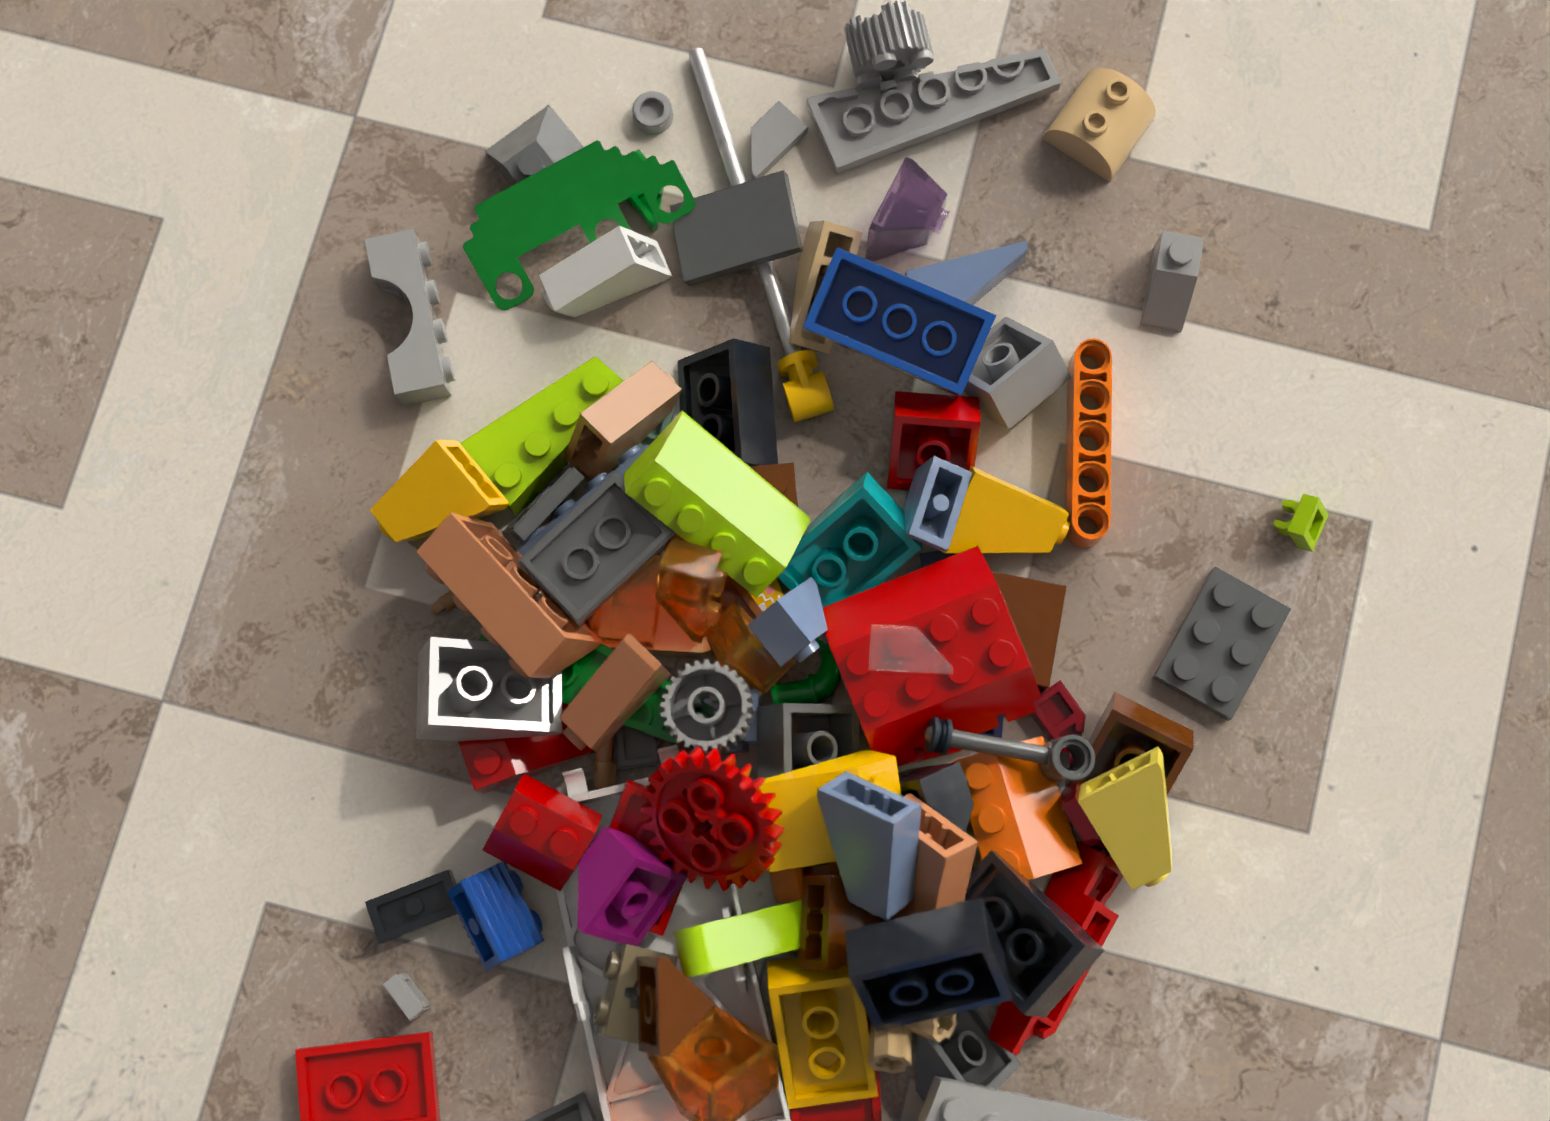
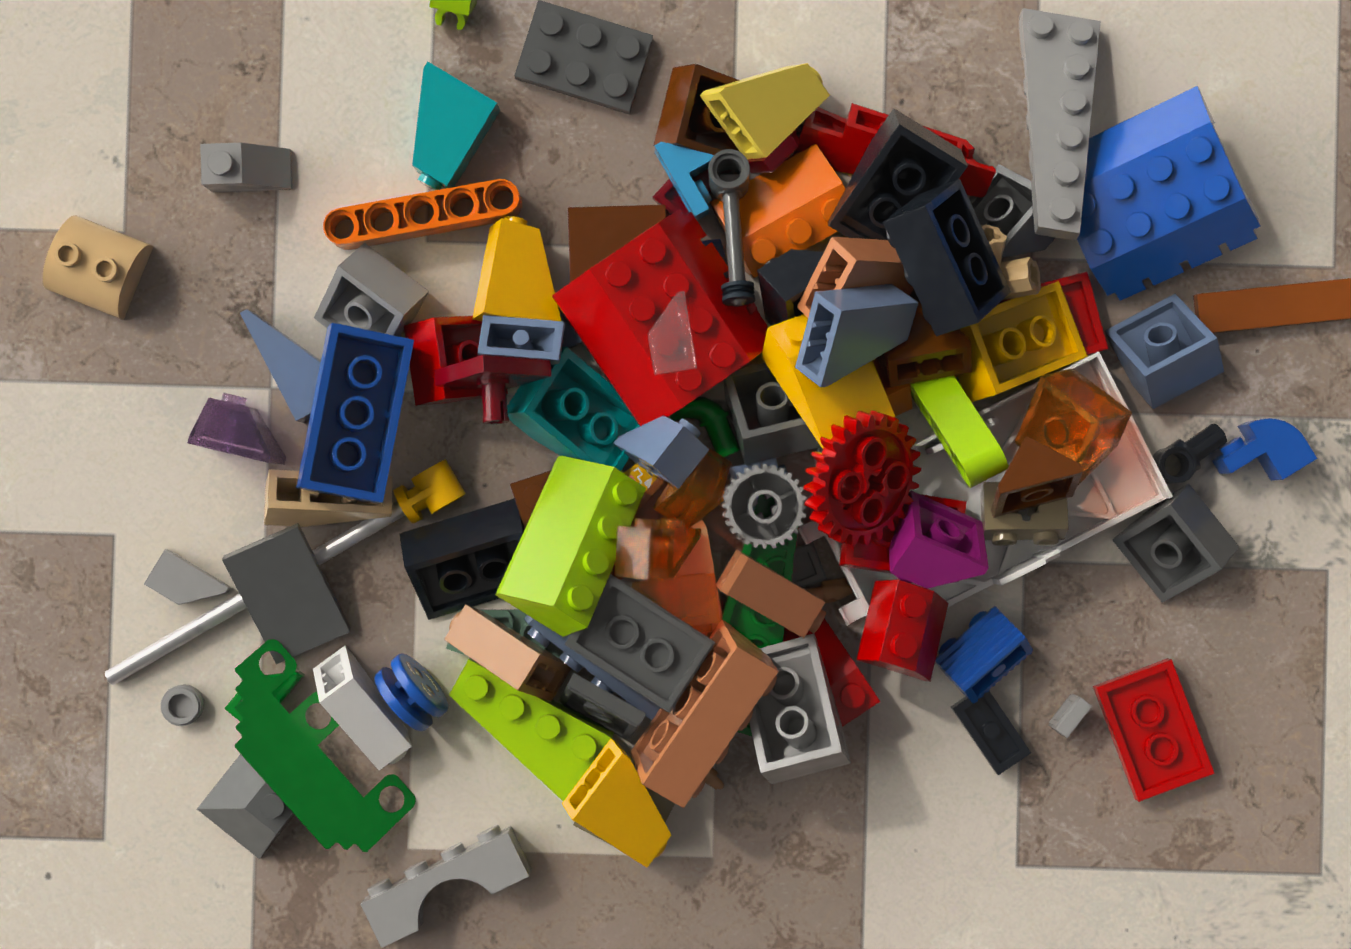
camera: 110 degrees left, 10 degrees up
light grey wing [806,48,1061,175] -> none
light grey brick [844,1,934,89] -> none
none -> blue head [374,653,449,731]
none -> teal slope [412,61,501,191]
none -> dark red tile [434,355,551,424]
none -> dark azure slope [655,142,714,221]

